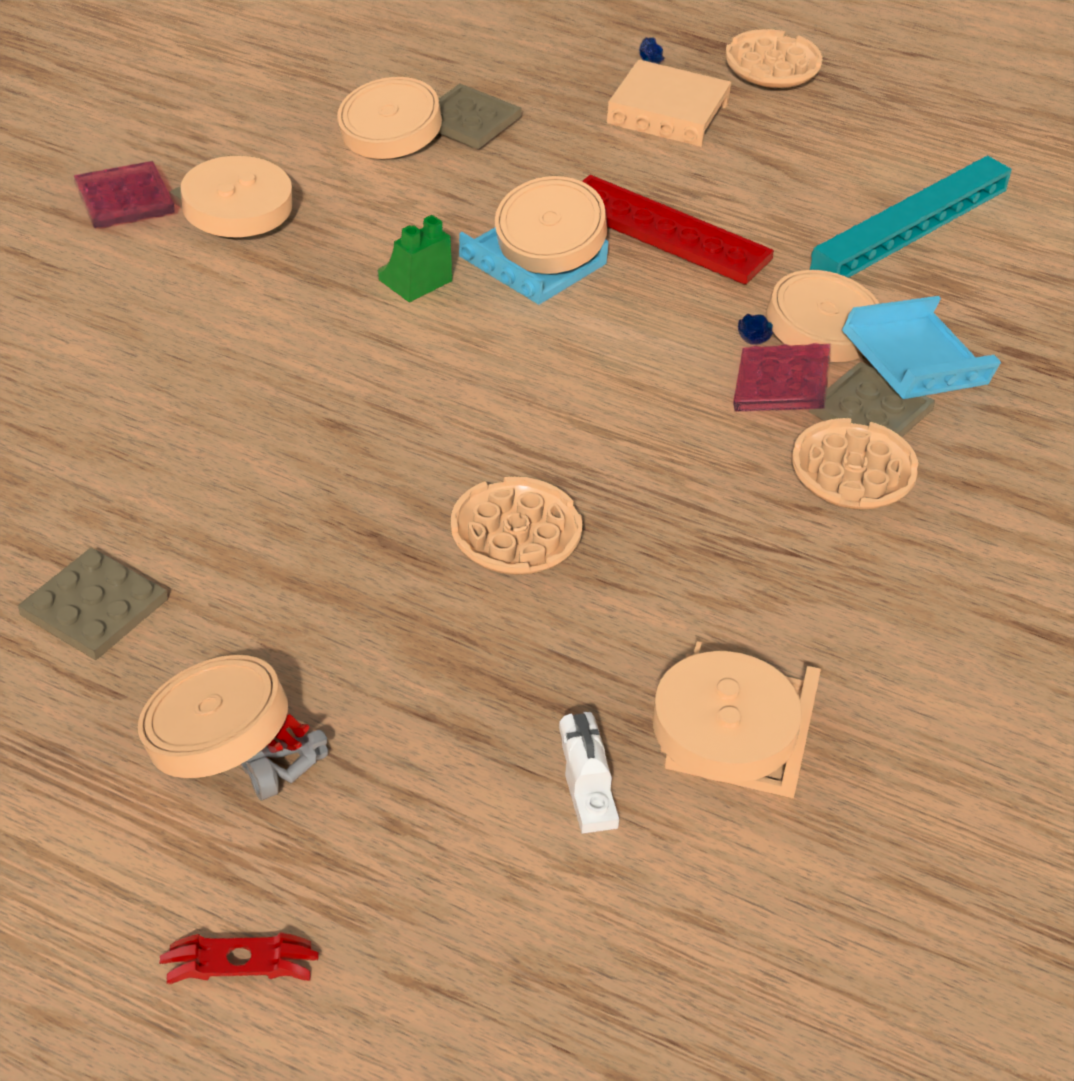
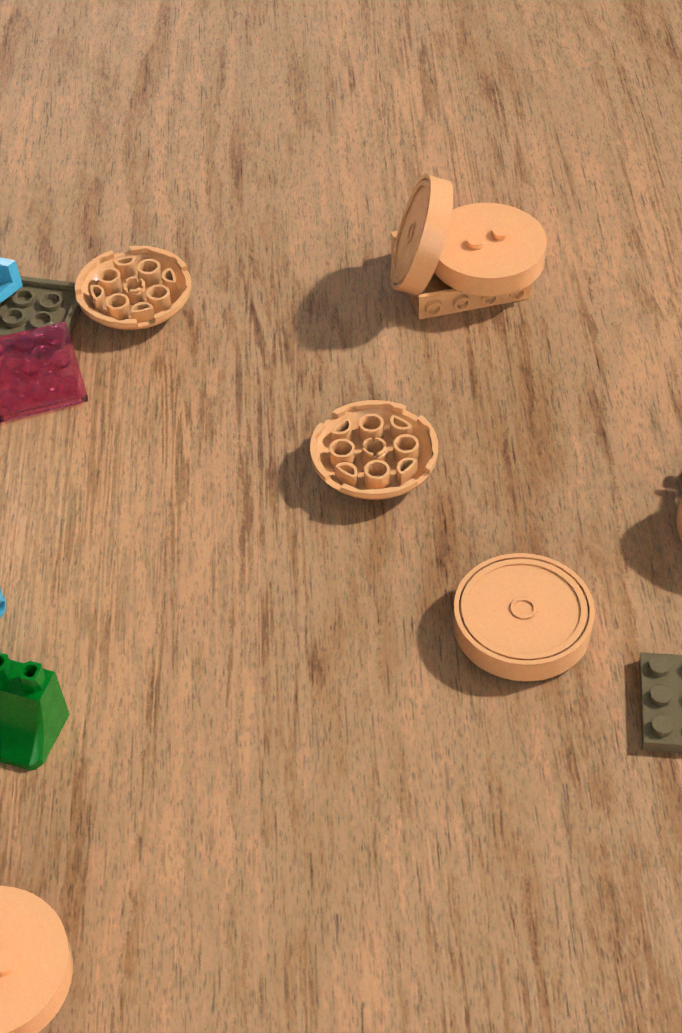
camera: 115 degrees left, 5 degrees up
white plate [559,712,619,834] -> none
none -> light nougat brick [390,174,453,296]
none -> light nougat brick [453,553,595,681]

